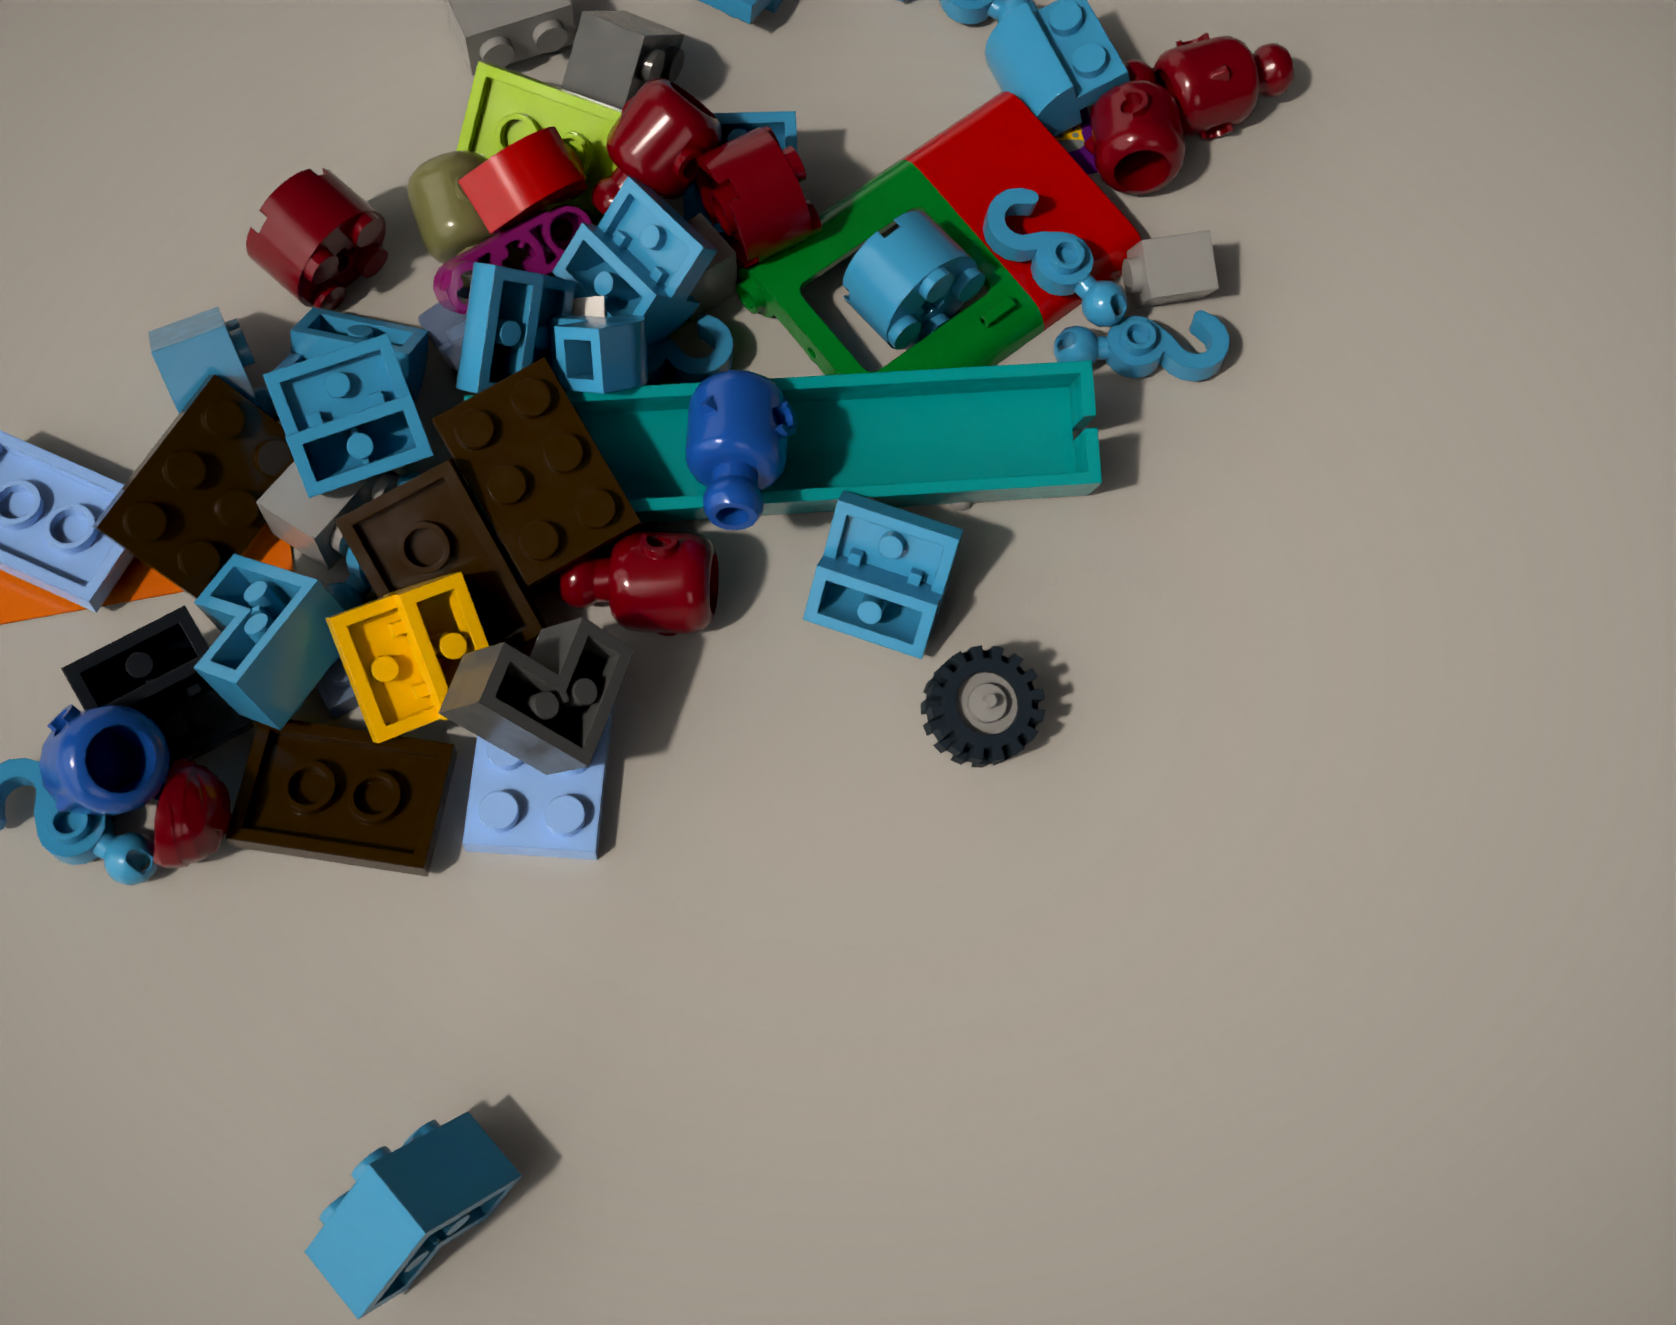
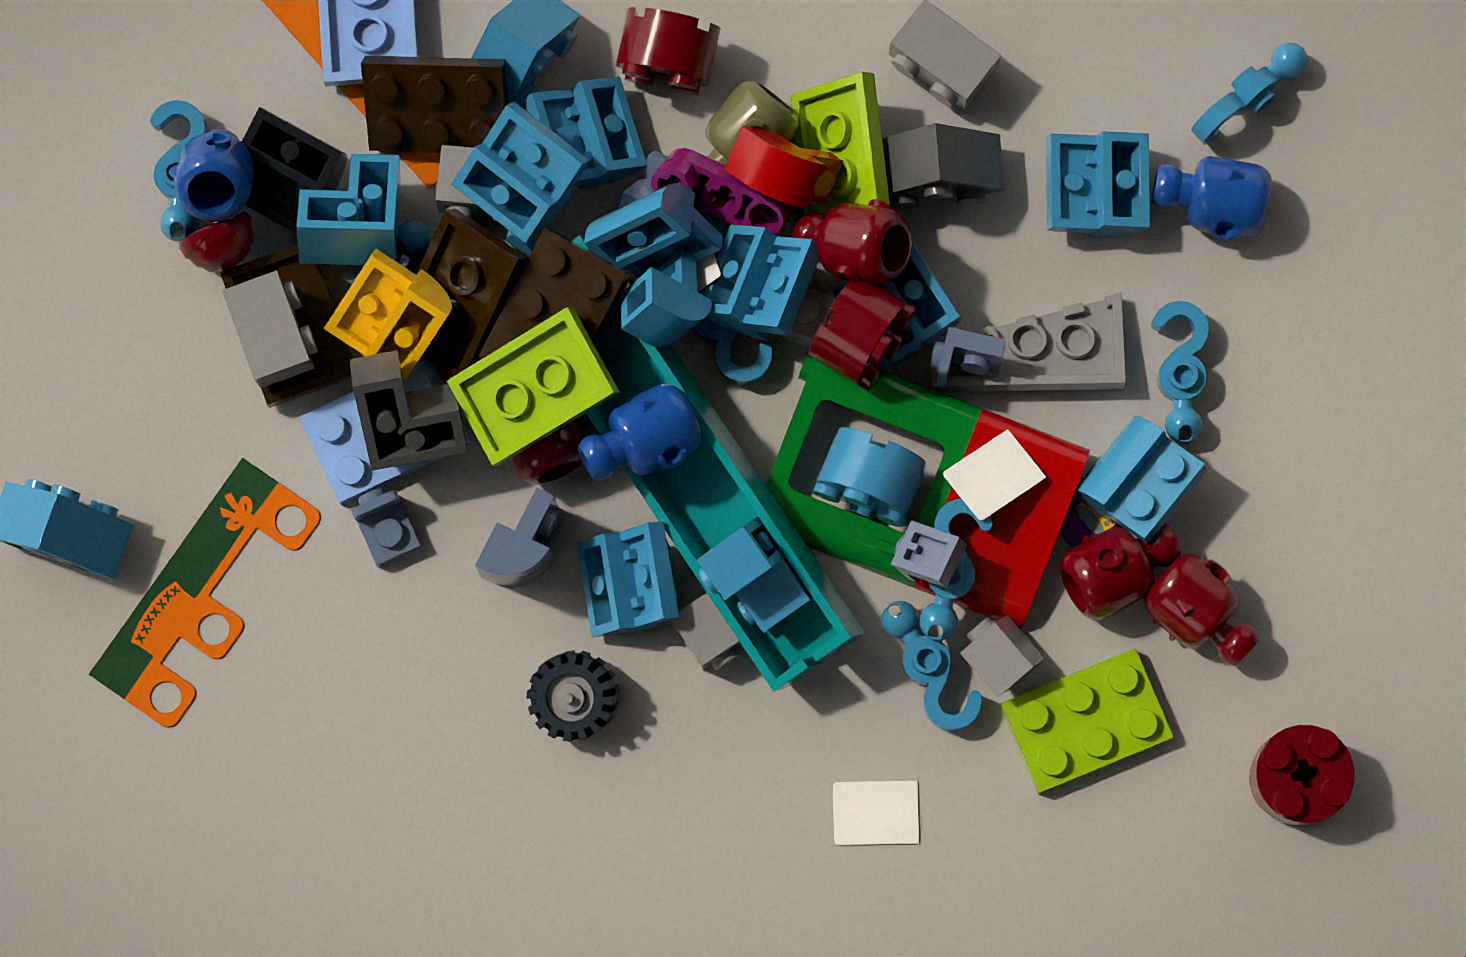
camera: 70 degrees right, 15 degrees up
none -> piece [88,458,320,727]
none -> light grey brick [222,270,318,388]
none -> sand blue bracket [351,488,422,567]
none -> lime plate [447,307,620,466]
none -> sand blue brick [475,487,562,587]
none -> light grey brick [670,593,742,671]
none -> dark azure brick [696,517,813,633]
none -> white sticker [833,780,919,845]
none -> sand blue bracket [891,520,967,588]
none -> sand blue bracket [930,327,1006,388]
none -> light grey wing [931,292,1126,392]
none -> white sticker [943,429,1046,520]
none -> lime plate [1000,648,1174,794]
none -> dark red brick [1249,725,1355,826]

